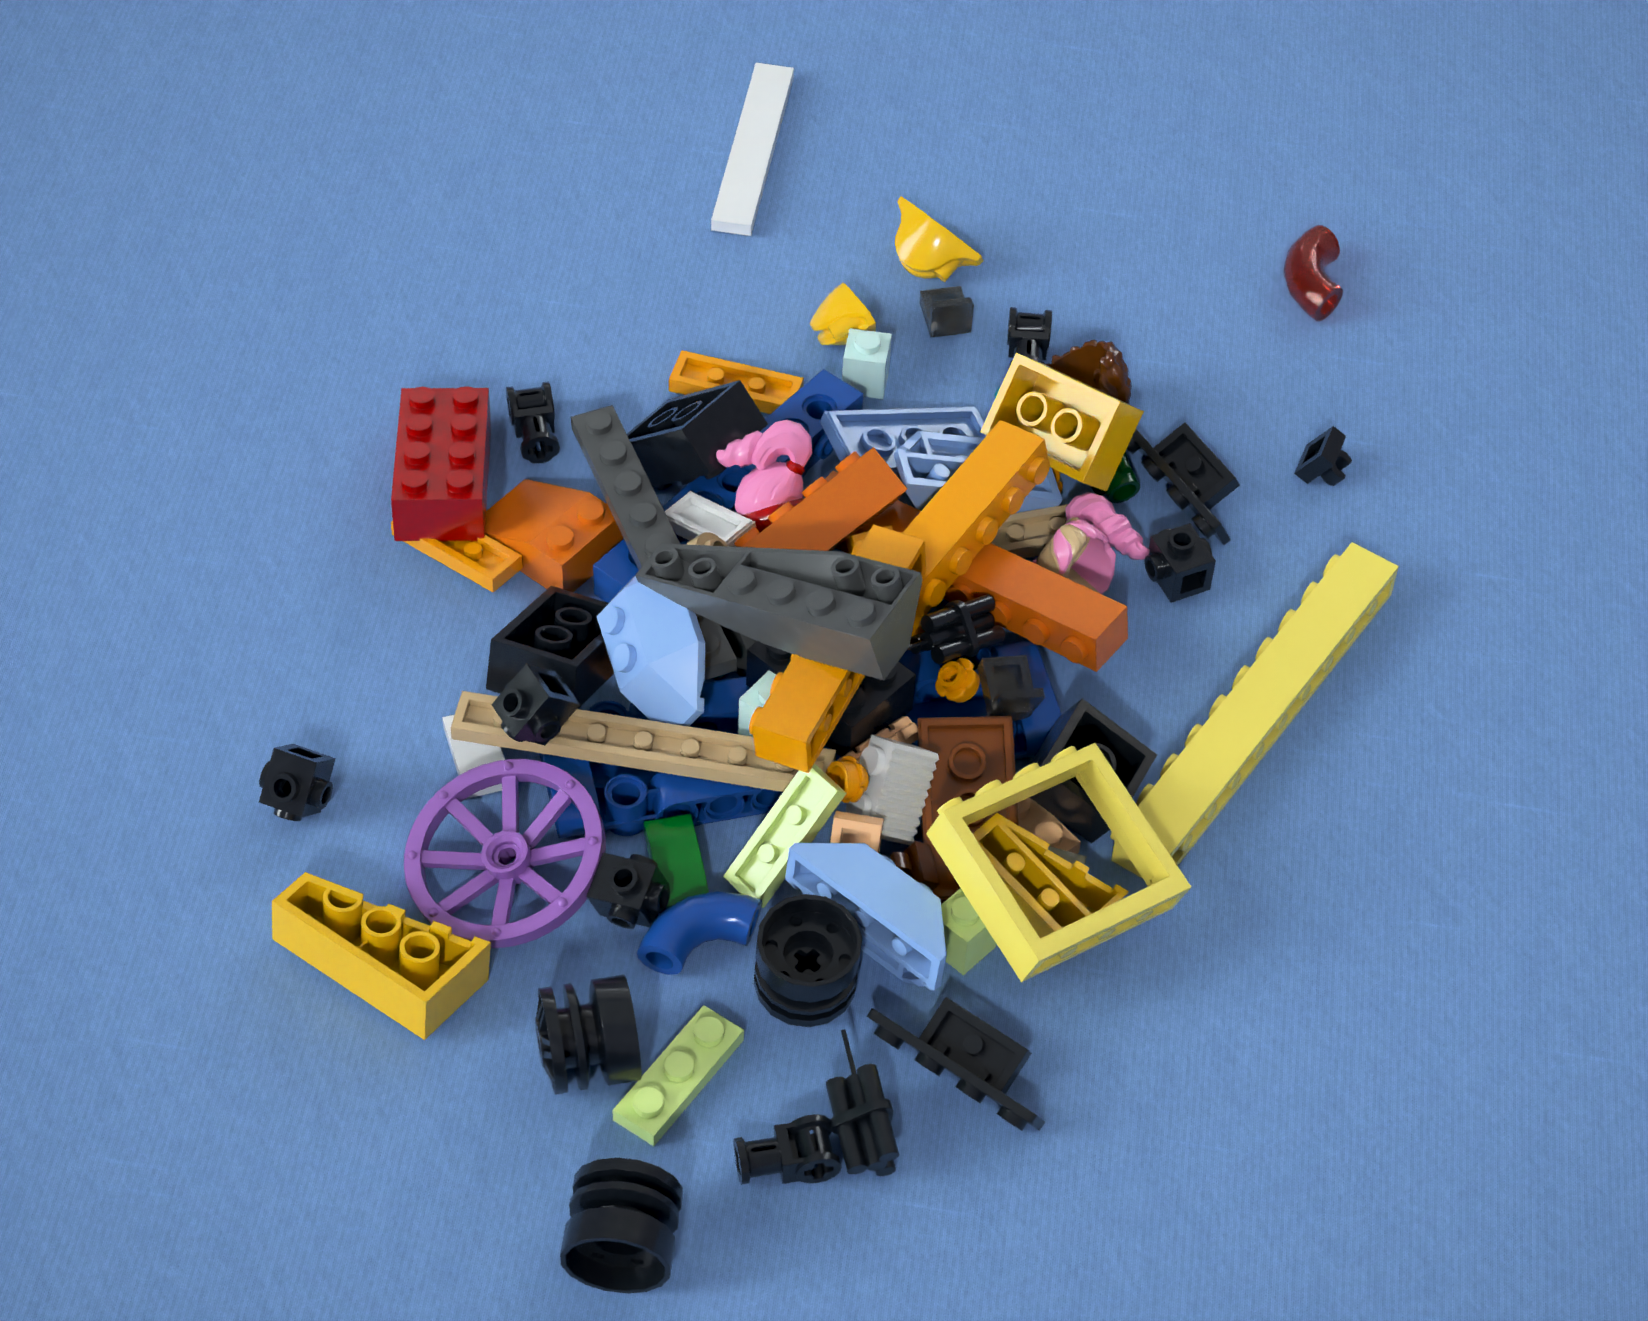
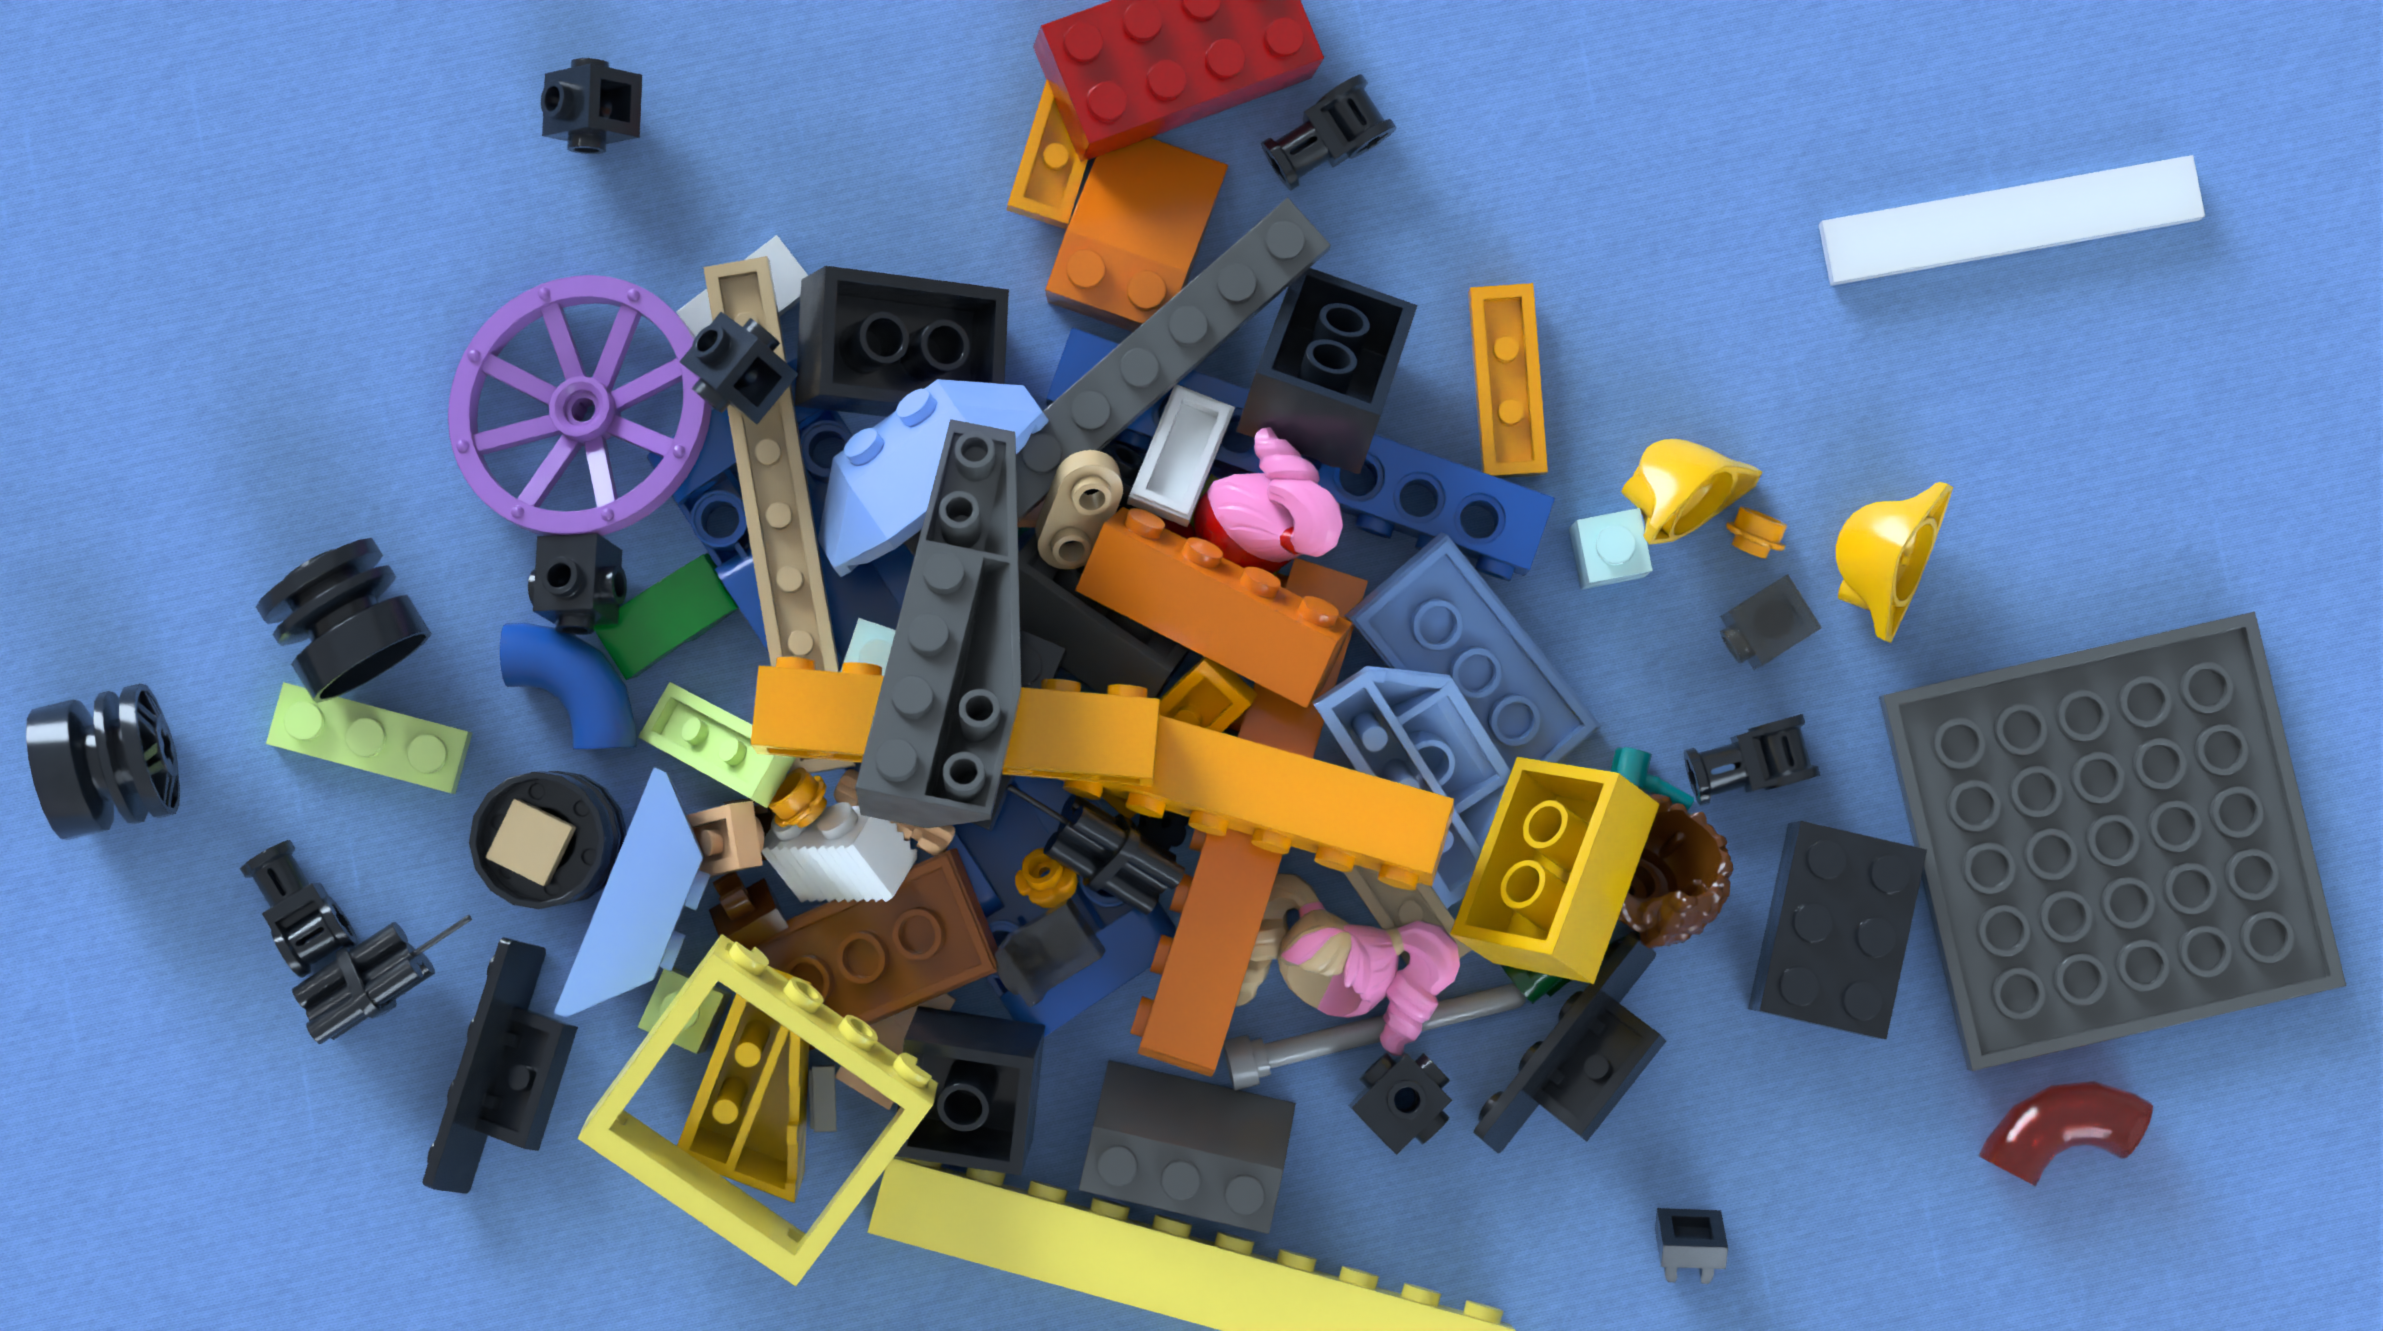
camera: 65 degrees right, 35 degrees up
yellow wedge [272,872,491,1040] -> none
none -> tan tile [486,798,577,886]
none -> dark grey slope [1078,1060,1296,1234]
none -> light grey piece [1223,983,1526,1091]
none -> light orange plate [1726,506,1787,559]
none -> black brick [1748,821,1927,1040]
none -> dark grey plate [1879,612,2346,1071]

